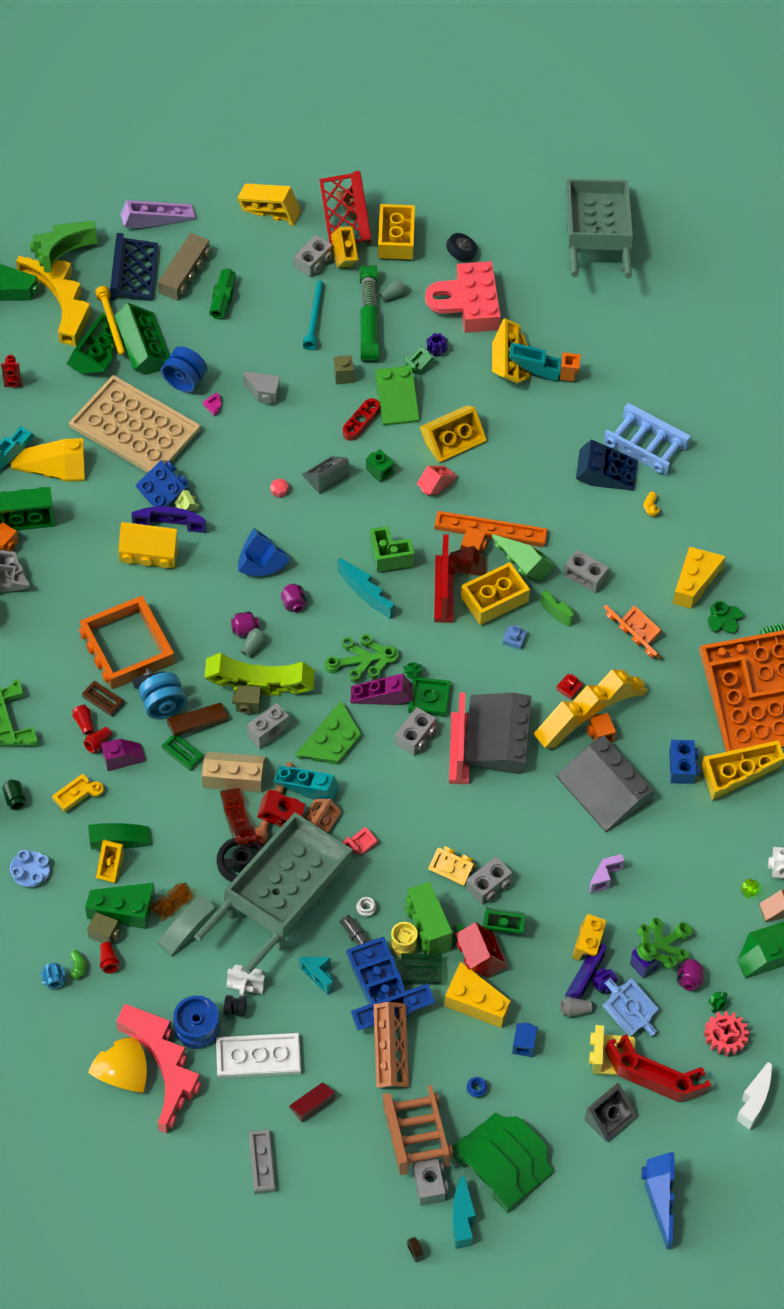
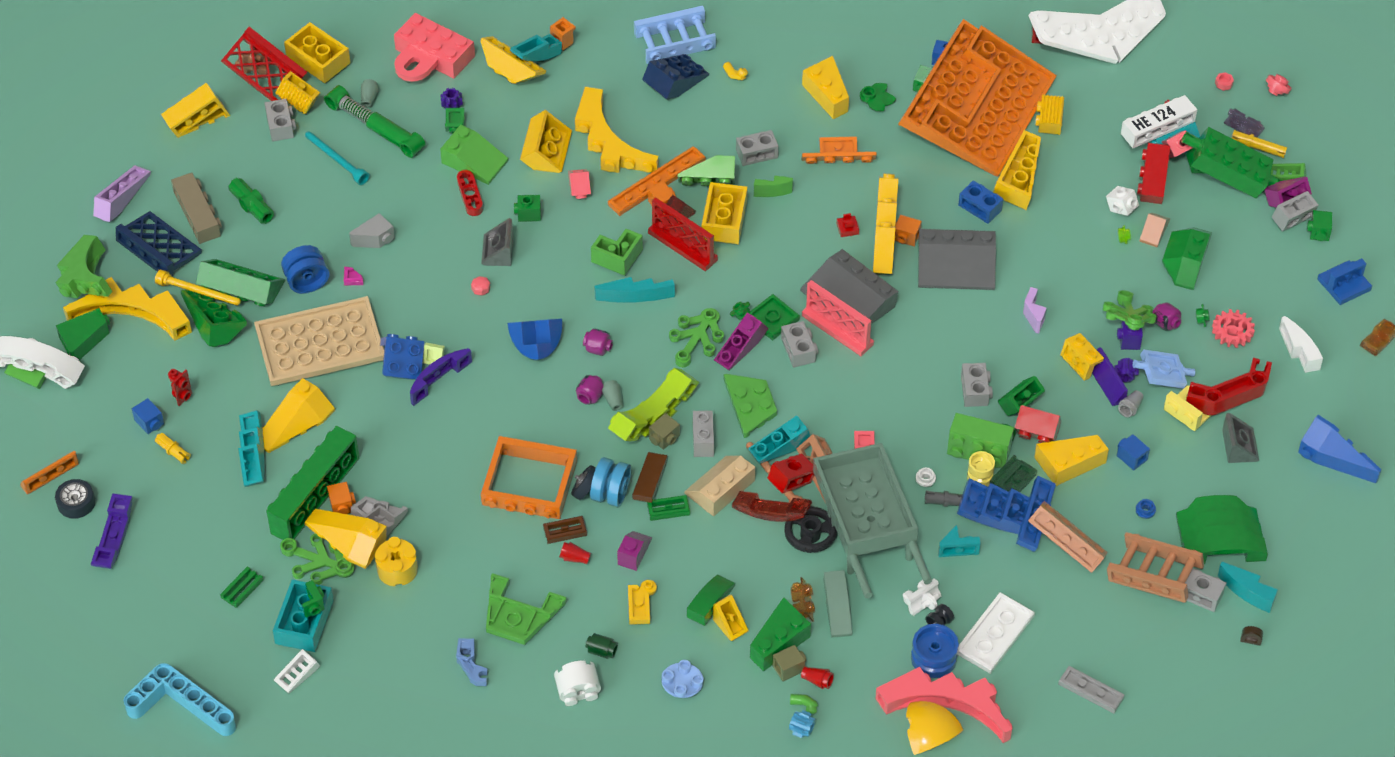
camera: 50 degrees left, 5 degrees down
red cone [83,727,112,753] -> none
yellow slope [118,522,179,569] -> none
dark red slope [289,1082,335,1122] -> none
olive brick [334,355,354,385] -> none
yellow bracket [428,846,476,886] -> none
black wheel [446,233,477,262] -> none
medium blue tile [502,625,527,650] -> none
none -> yellow arch [575,87,659,173]

